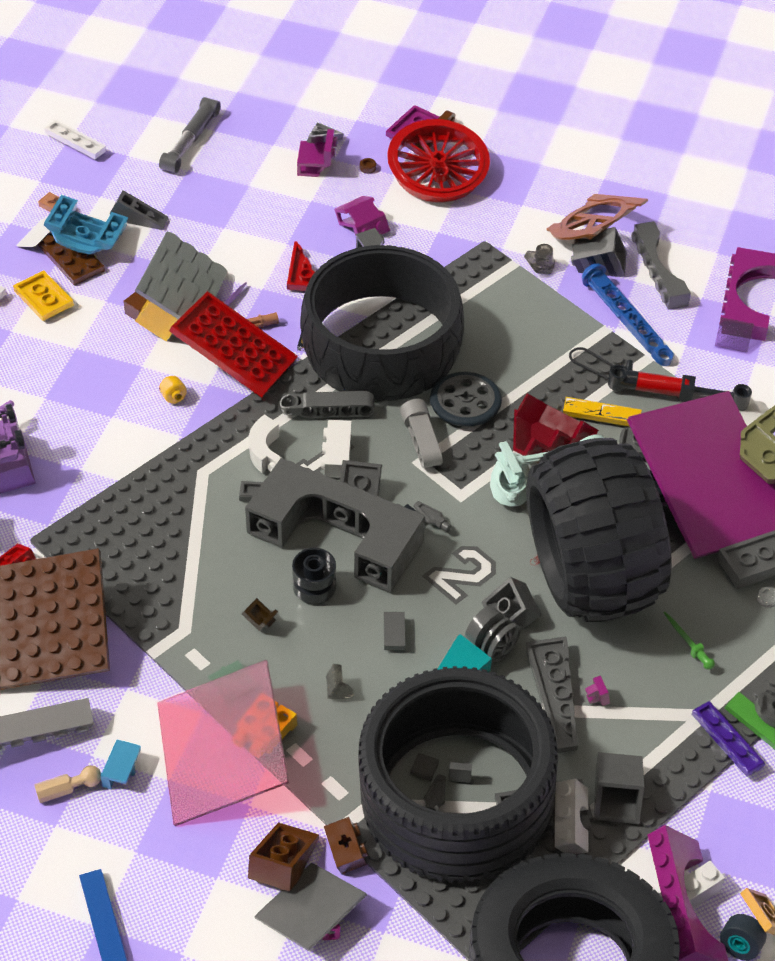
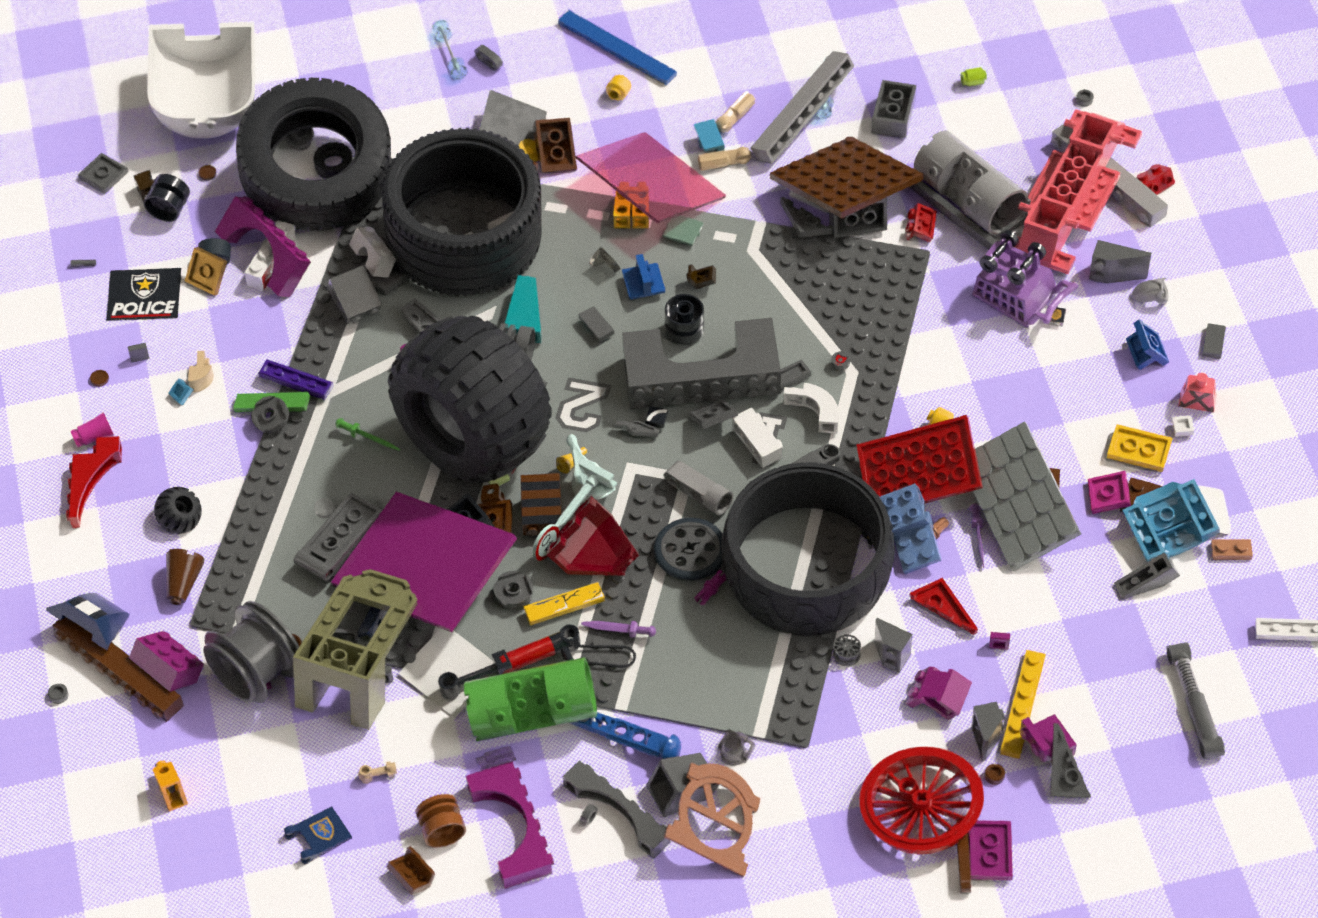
camera: 150 degrees right, 5 degrees up
none -> bright green cylinder [464,657,597,742]
none -> yellow piece [519,139,539,162]
none -> yellow cone [556,447,587,474]
none -> dark grey tile [580,804,598,825]
none -> medium lavender sword [581,621,656,637]
none -> yellow head [606,74,632,101]
none -> blue bracket [622,254,665,300]
none -> magenta pin [694,570,727,605]
none -> tan piece [698,147,752,171]
none -> dark grey wing [780,197,833,238]
none -> dark grey tile [831,351,850,370]
none -> medium blue piece [880,484,942,574]
none -> dark grey slope [971,701,1005,761]
none -> magenta tile [989,631,1011,650]
none -> yellow plate [1000,649,1046,759]
none -> dark pink tile [1087,470,1131,514]

